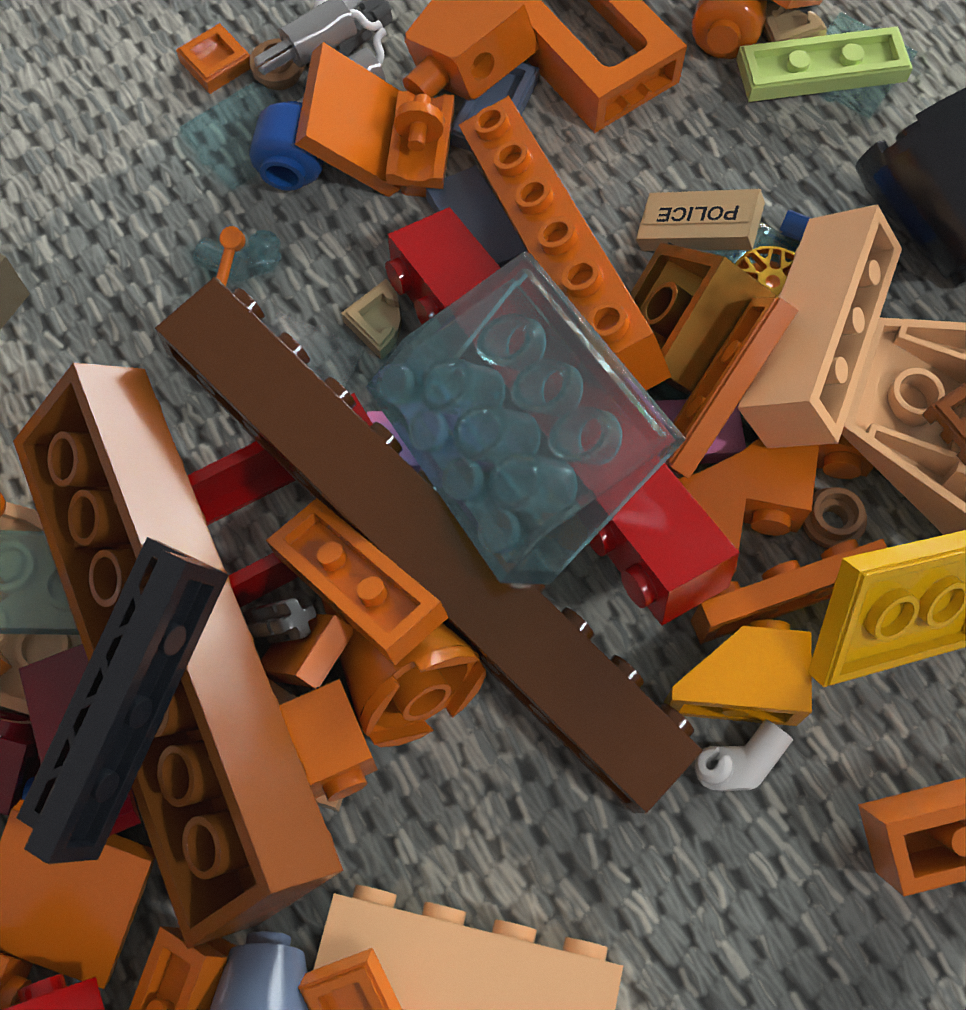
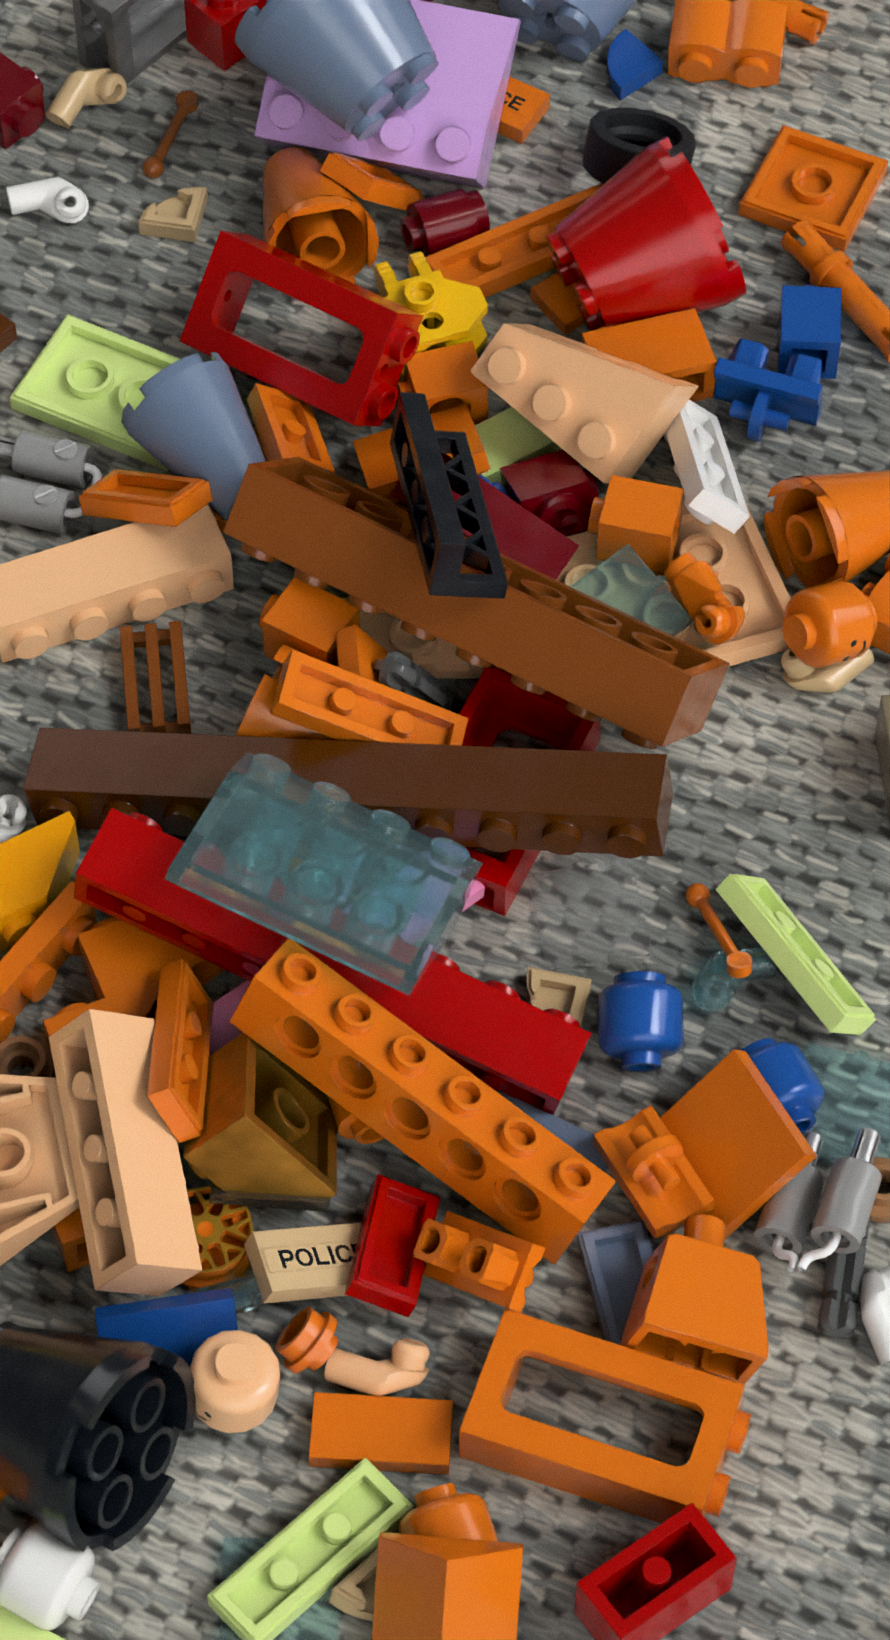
camera: 145 degrees right, 10 degrees down
none -> dark orange tile [119,621,191,734]
none -> light nougat head [190,1330,280,1433]
none -> orange plate [275,1307,338,1374]
none -> orange tile [309,1392,453,1475]
none -> light nougat arm [324,1338,430,1396]
none -> red tile [345,1174,440,1317]
none -> orange hips [414,1211,546,1313]
none -> blue head [597,971,684,1072]
none -> yellowish green tile [715,874,876,1035]

